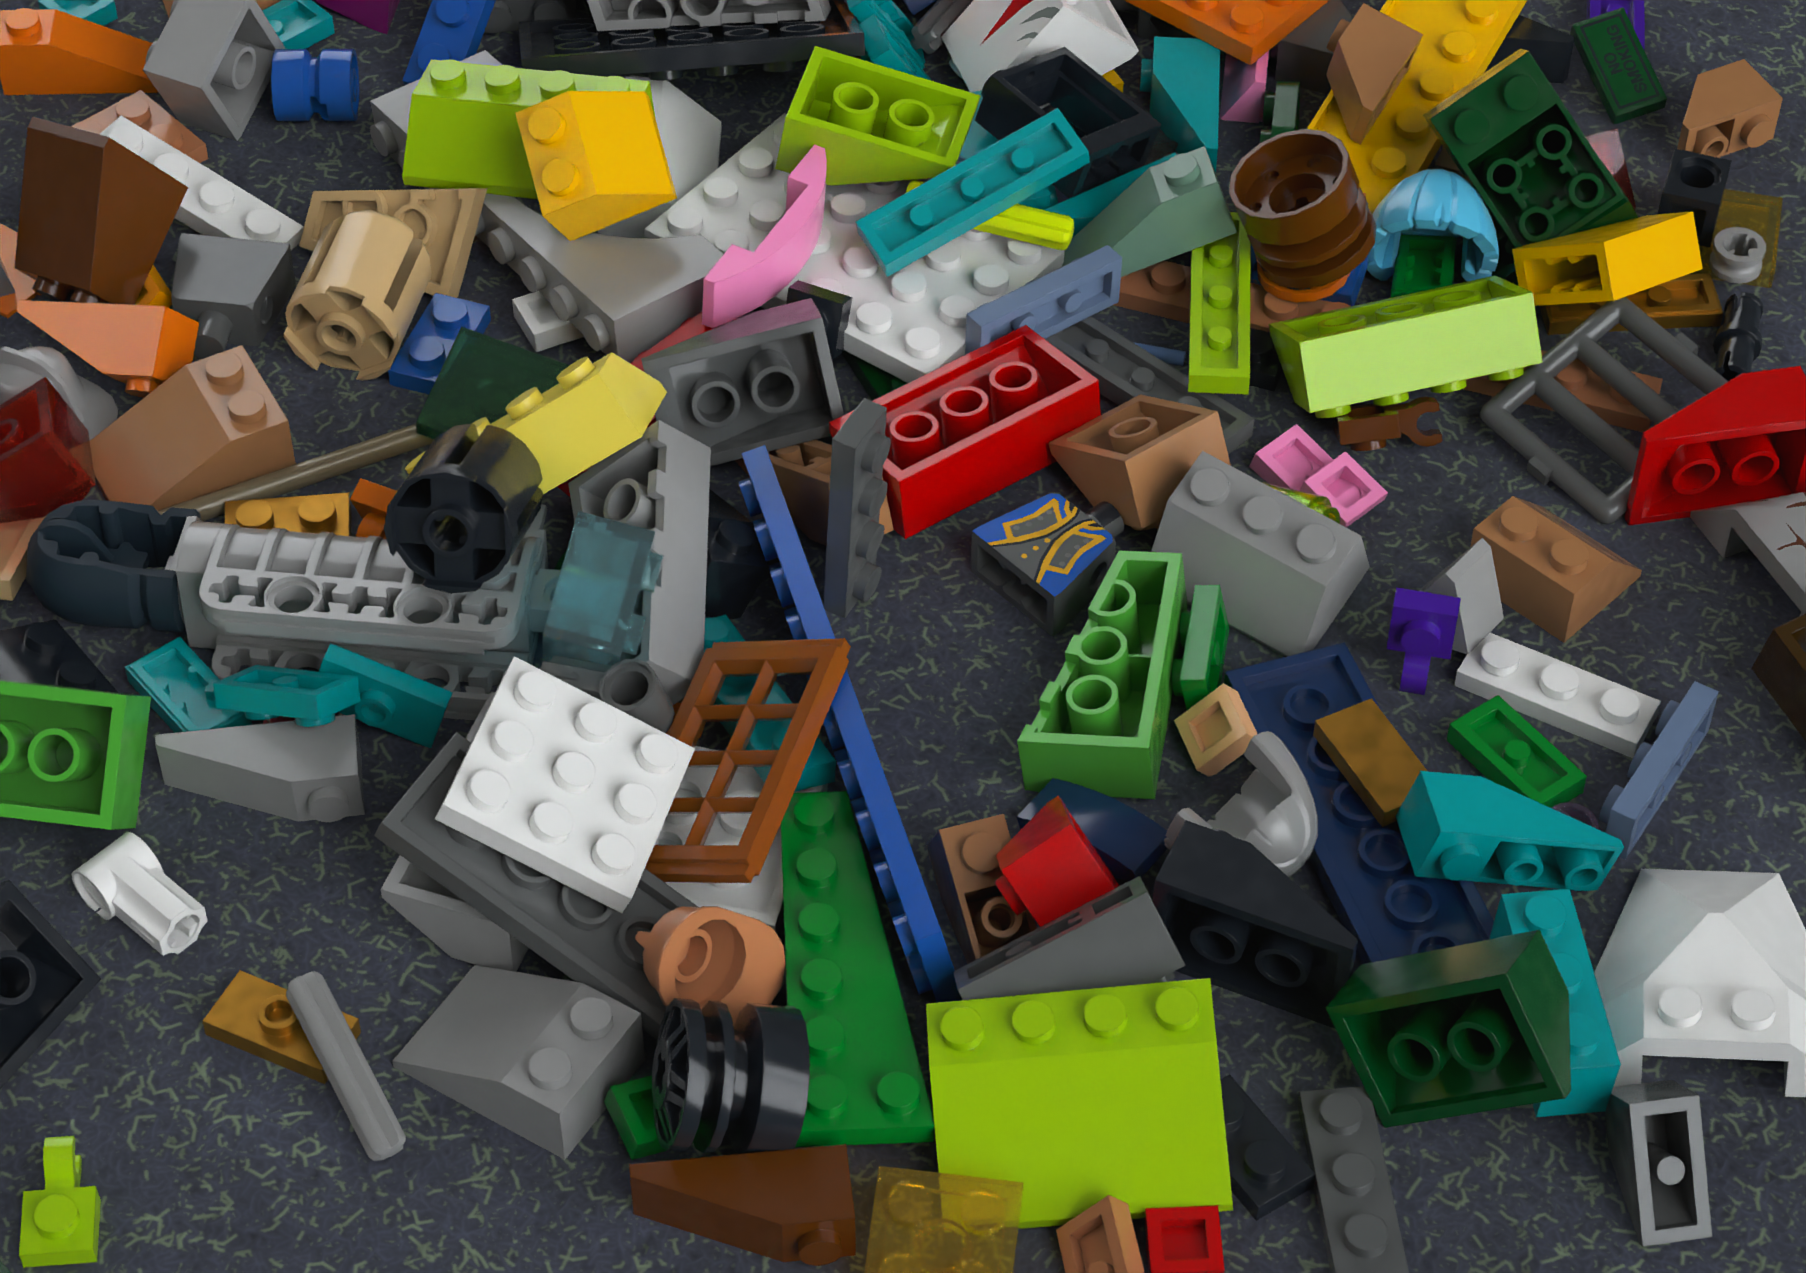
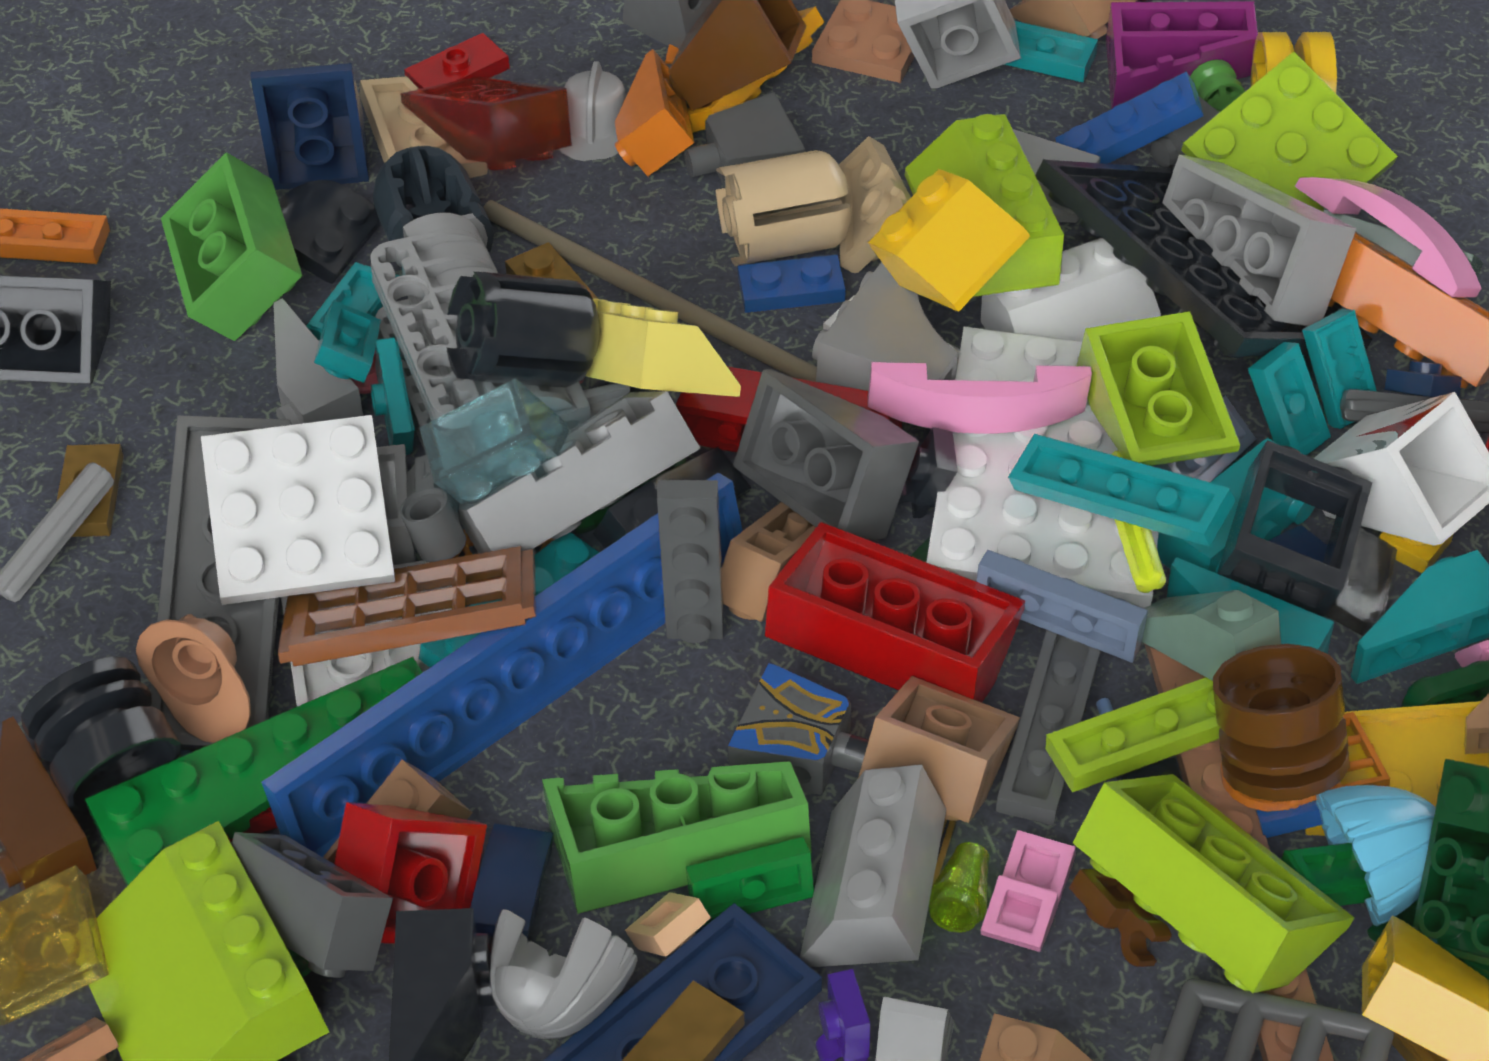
camera: 65 degrees right, 0 degrees up
white piece [72,832,208,956] -> none
medium nougat slope [80,345,296,511] -> none
white plate [100,116,304,250] -> none
blue wheel [271,49,360,122] -> none
light grey slope [392,965,645,1160] -> none
clear green tile [416,326,569,439] -> none

